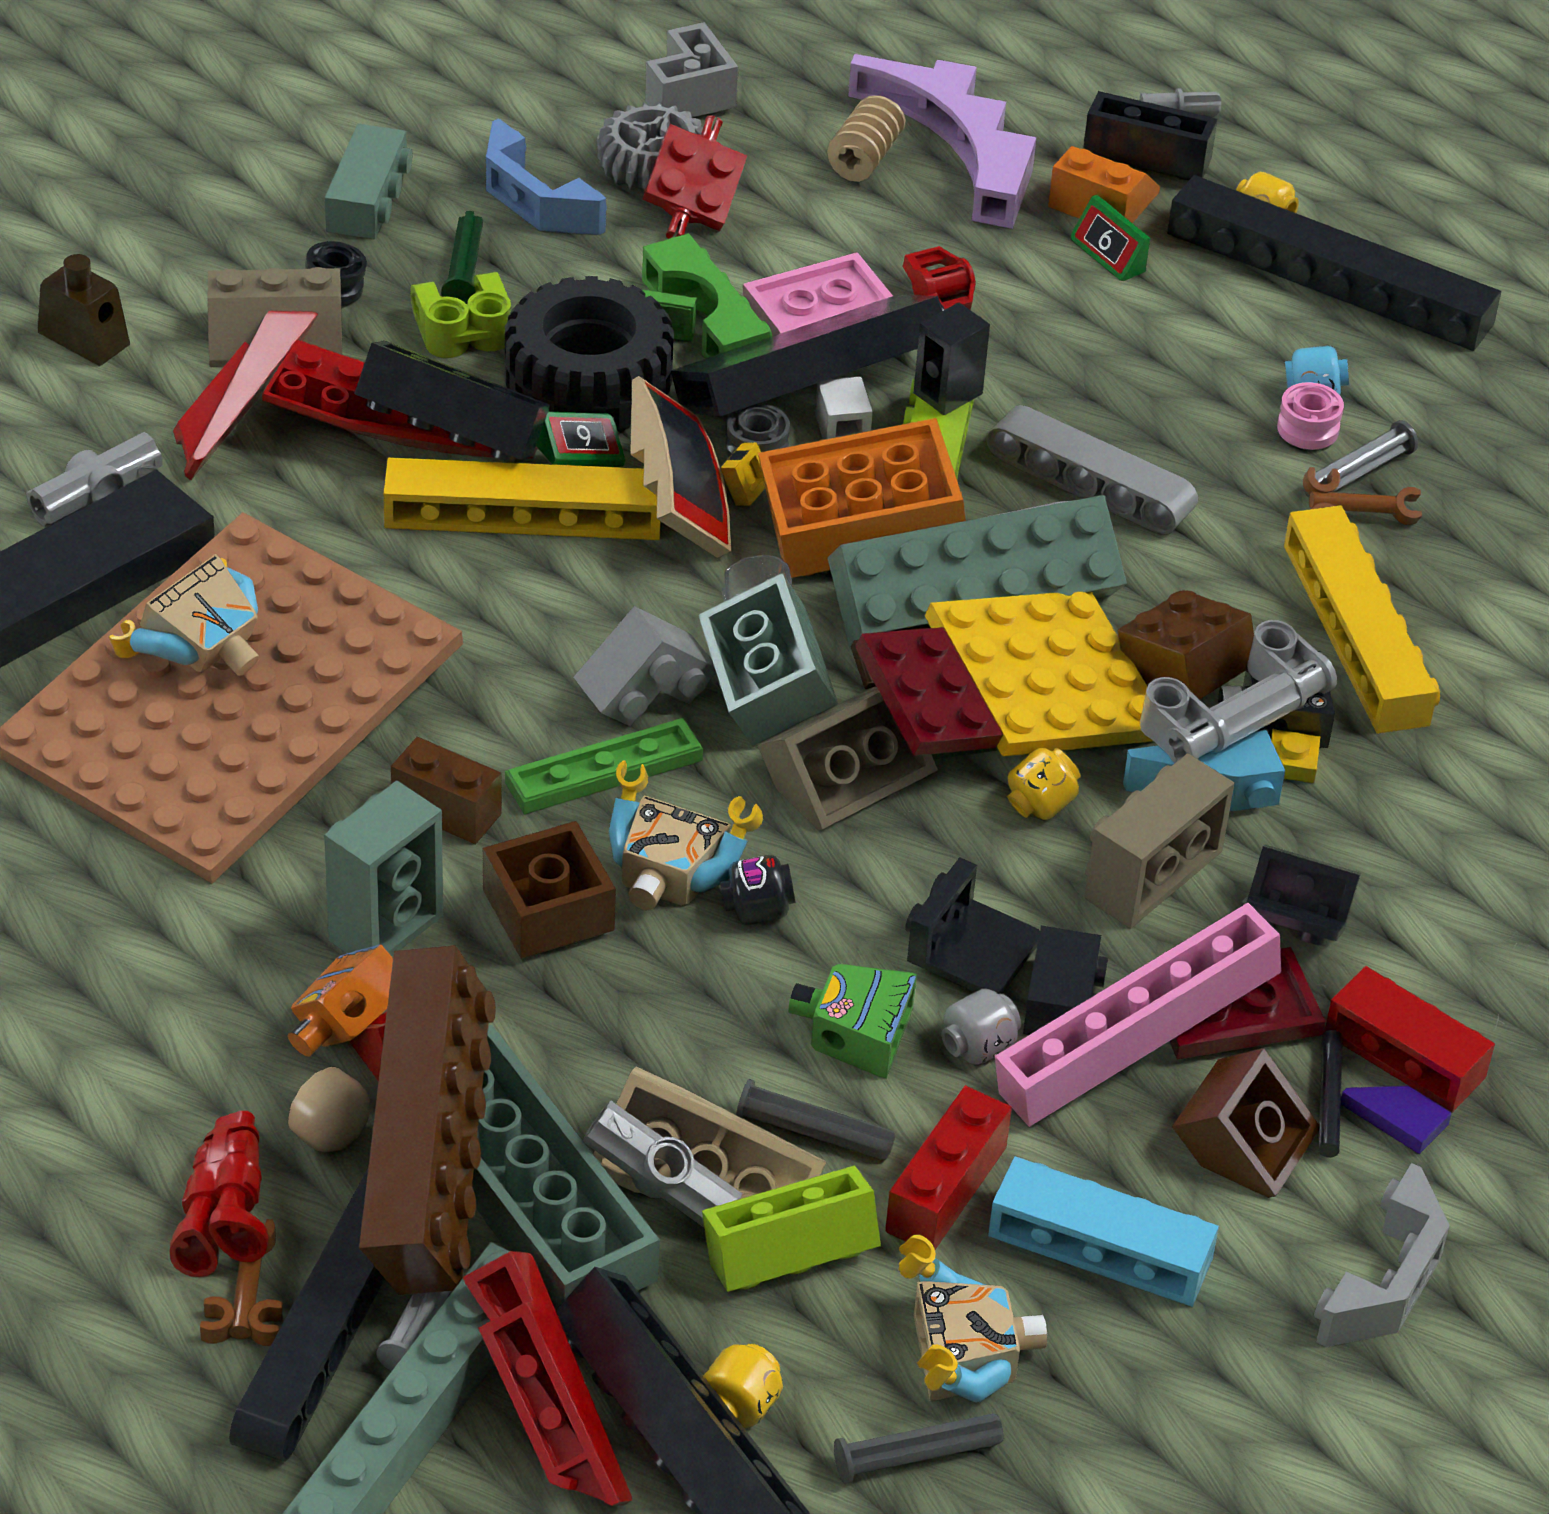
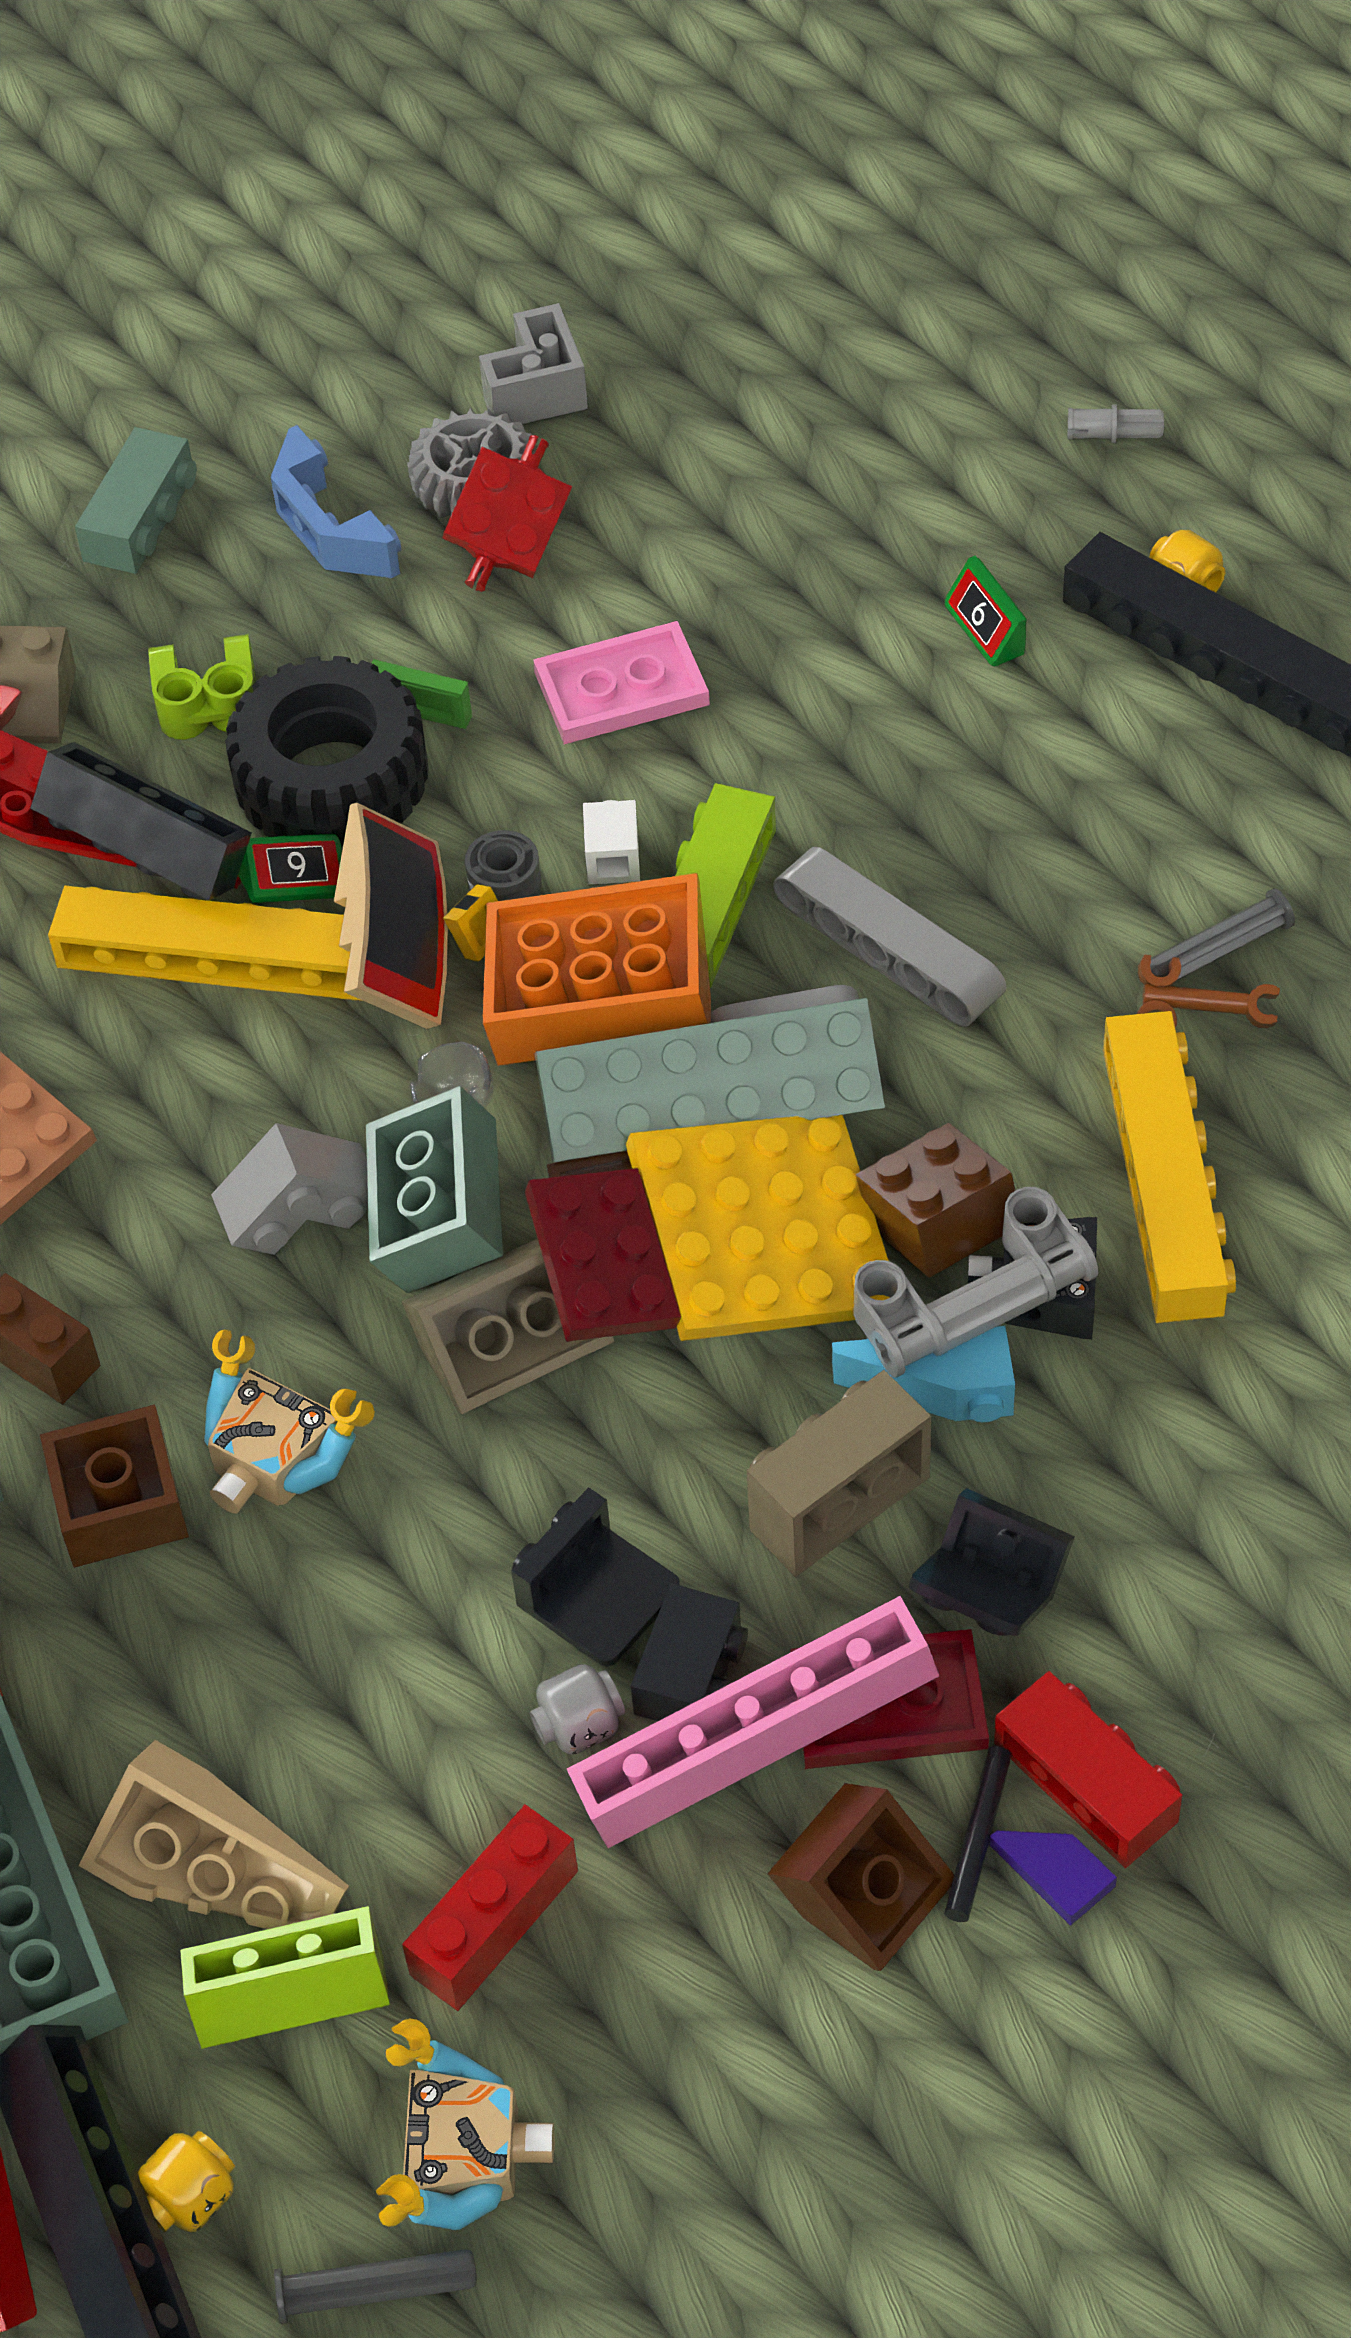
camera: 15 degrees right, 10 degrees up
black wheel [305,241,367,306] -> none
dark green axle [441,211,483,304] -> none
bright green tile [505,718,703,814] -> none
light grey piece [582,1100,742,1227] -> none
bright green arch [642,233,772,359] -> none
black brick [671,295,945,417] -> none
black head [720,855,796,925] -> none
dark grey axle [736,1079,895,1160] -> none
bright green torso [788,964,917,1079] -> none
tan piece [827,96,906,182] -> none
lavender arch [848,54,1037,229] -> none
red piece [903,246,976,310] -> none
black brick [913,302,990,415] -> none
medium azure brick [988,1156,1219,1307] -> none
yellow head [1007,748,1081,820] -> none
orange slope [1048,146,1160,223] -> none
black brick [1083,91,1218,180] -> none
yellow plate [1271,729,1321,783] -> none
bright pink wheel [1277,382,1344,450] -> none
medium azure head [1285,346,1349,395] -> none
light grey slope [1314,1163,1450,1347] -> none

